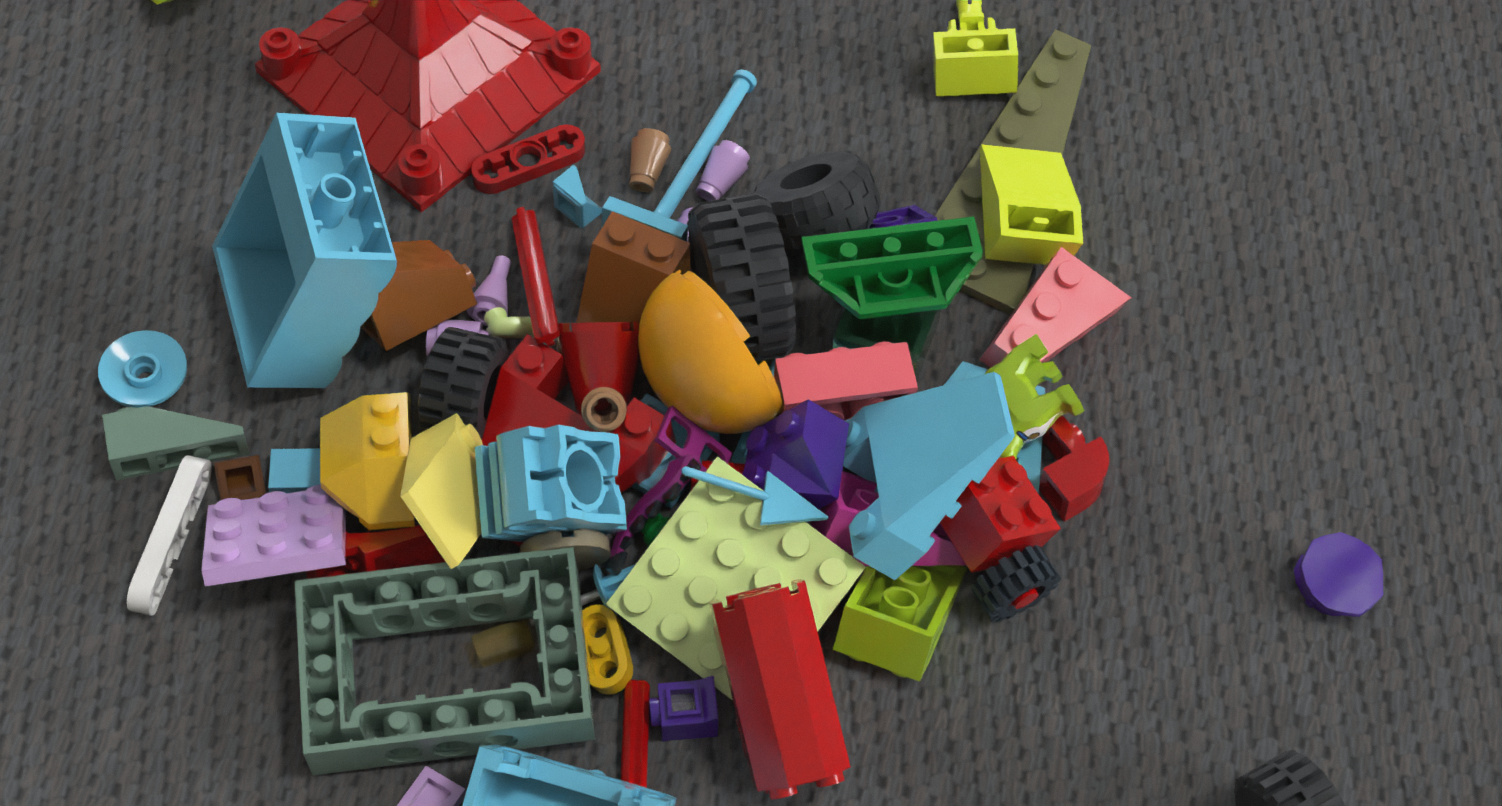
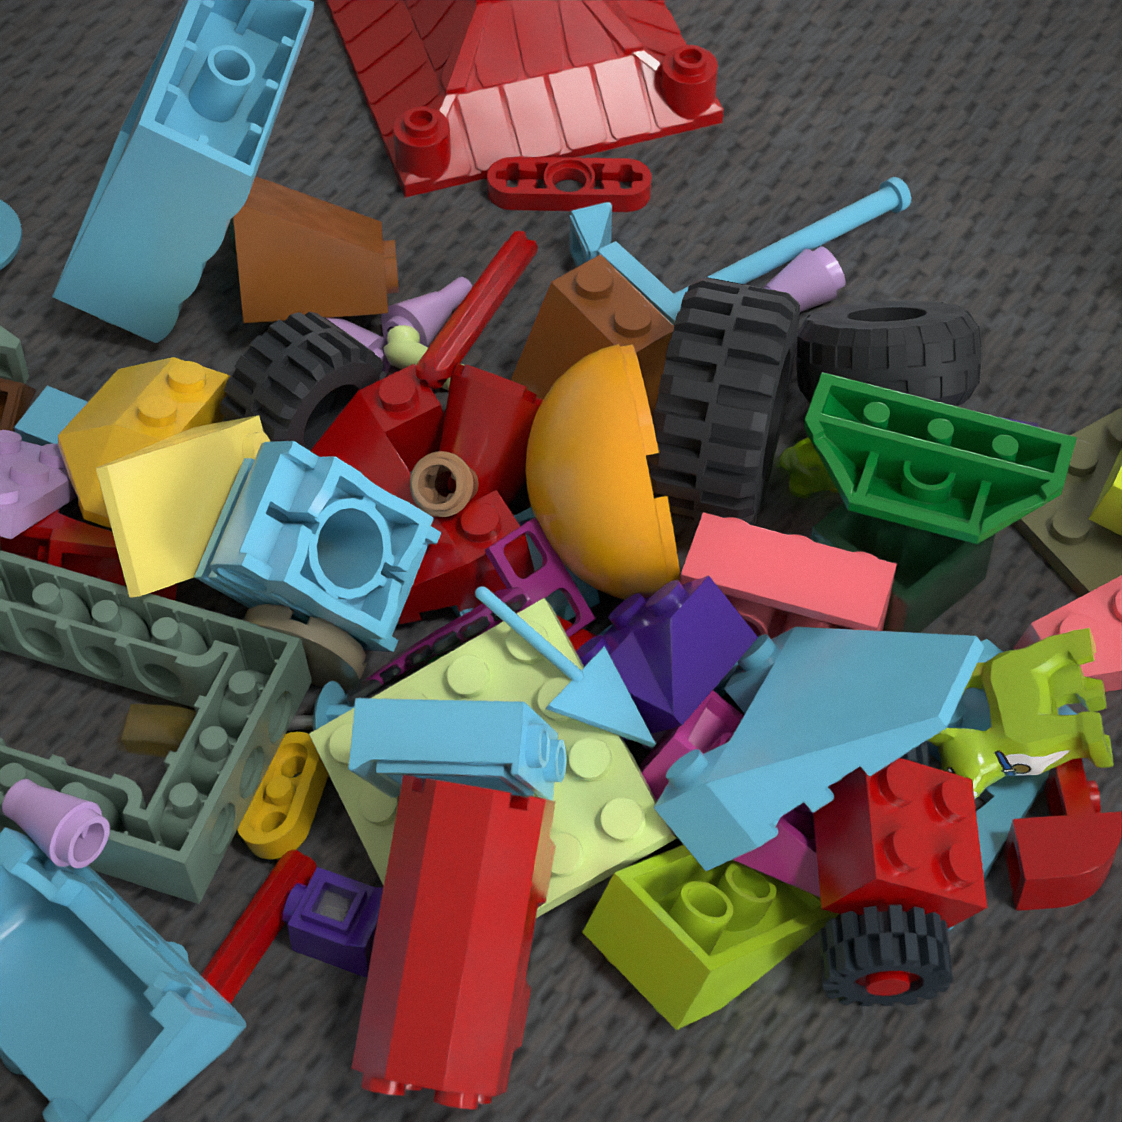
camera: 30 degrees right, 5 degrees down
medium nougat cone [629,128,672,193] -> none
none -> lavender cone [2,779,110,868]
none -> medium azure window [348,698,566,801]
none -> clear neon green plate [780,438,838,498]

